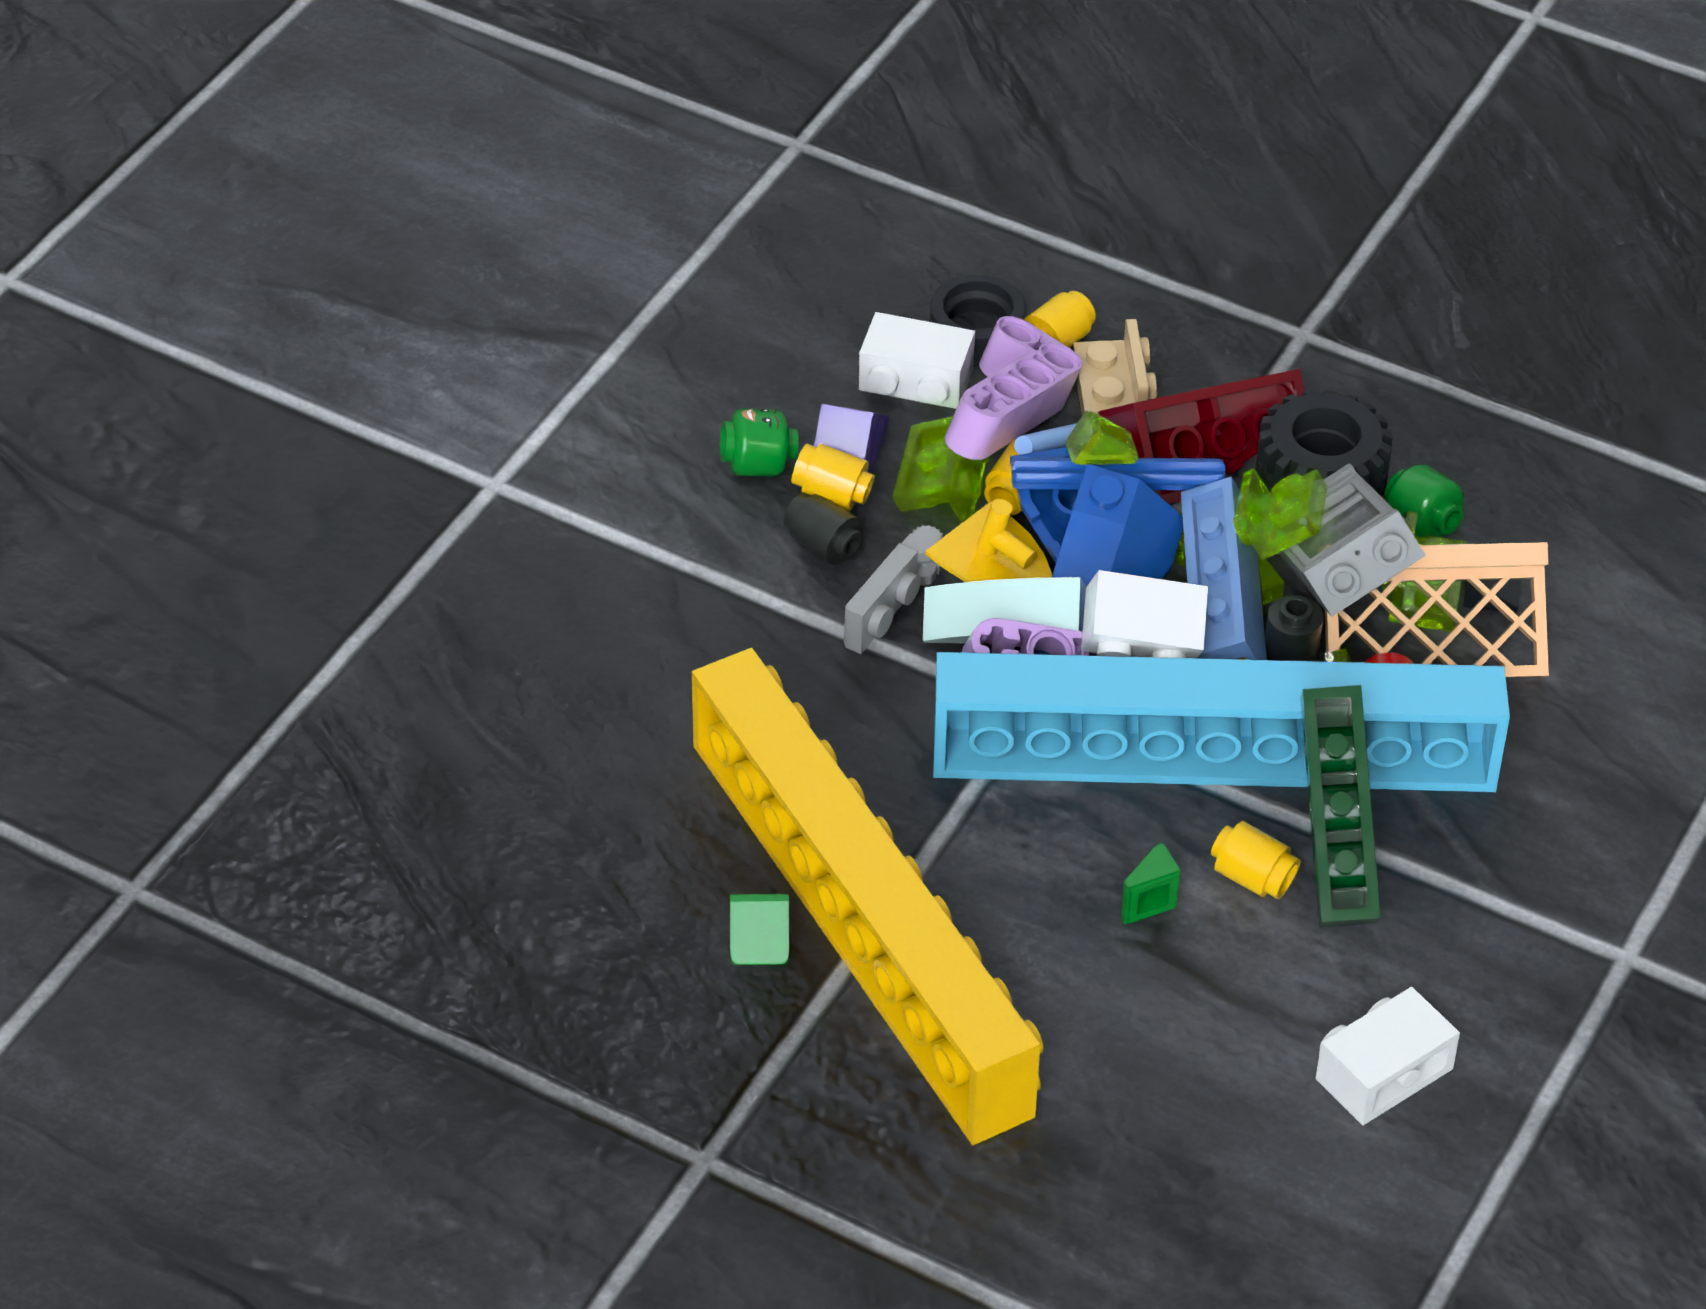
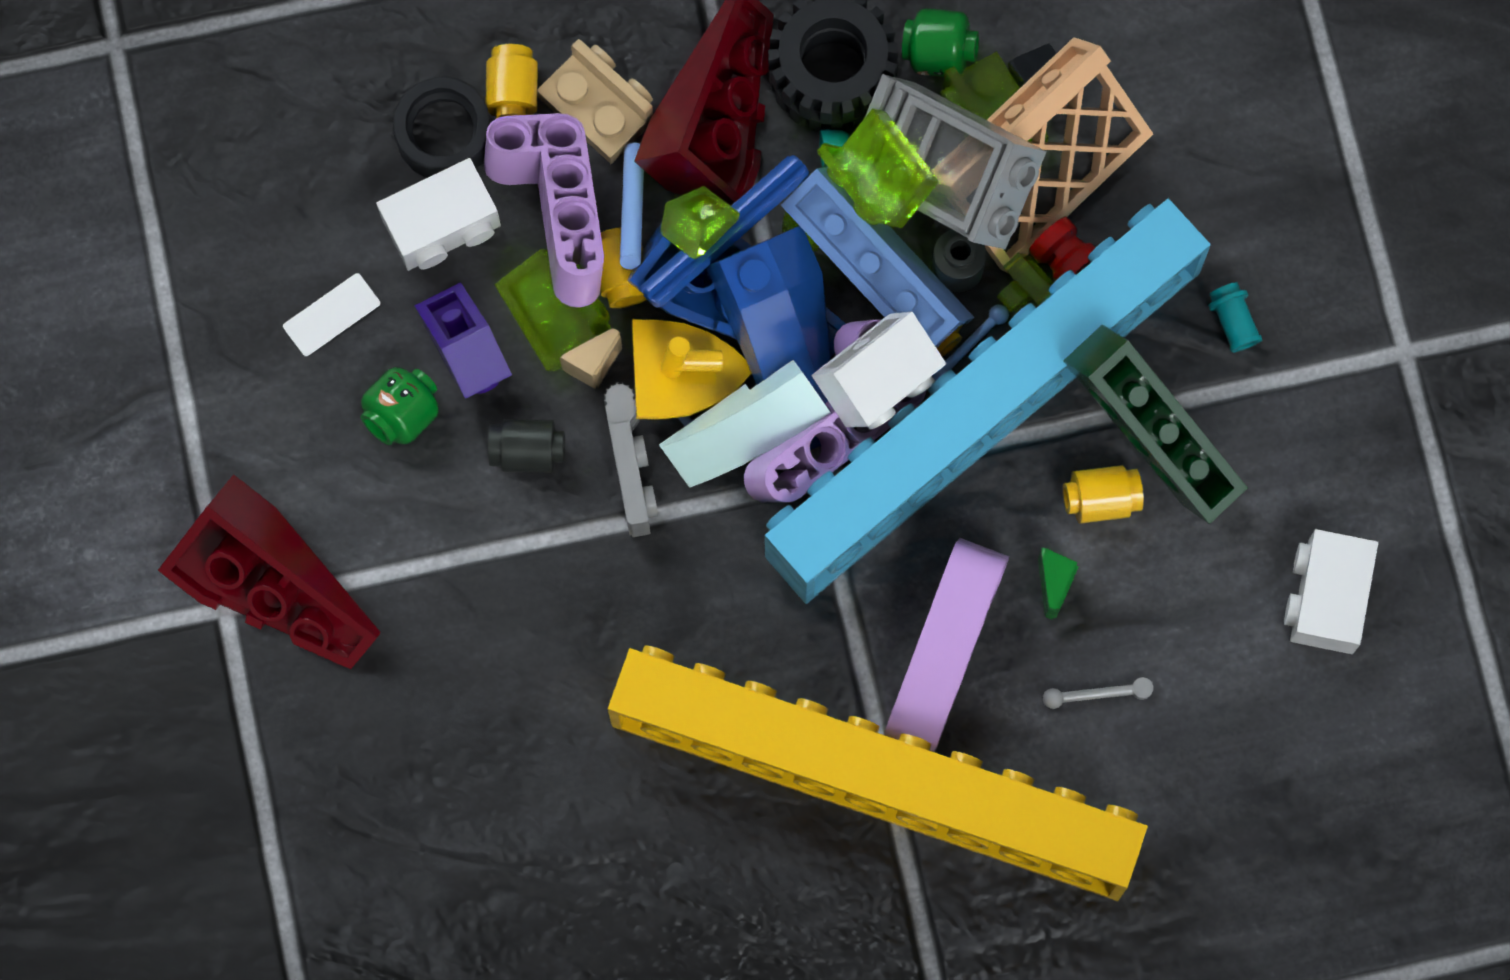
camera: 40 degrees left, 30 degrees up
slope [730,894,789,965] -> none
yellow brick [791,443,875,511] -> none
none -> dark red wedge [158,474,381,669]
none -> white sticker [283,273,380,356]
none -> tan slope [560,328,622,389]
none -> lavender beam [884,538,1009,752]
none -> light grey hinge [1043,677,1154,709]
none -> teal pin [1208,282,1262,353]

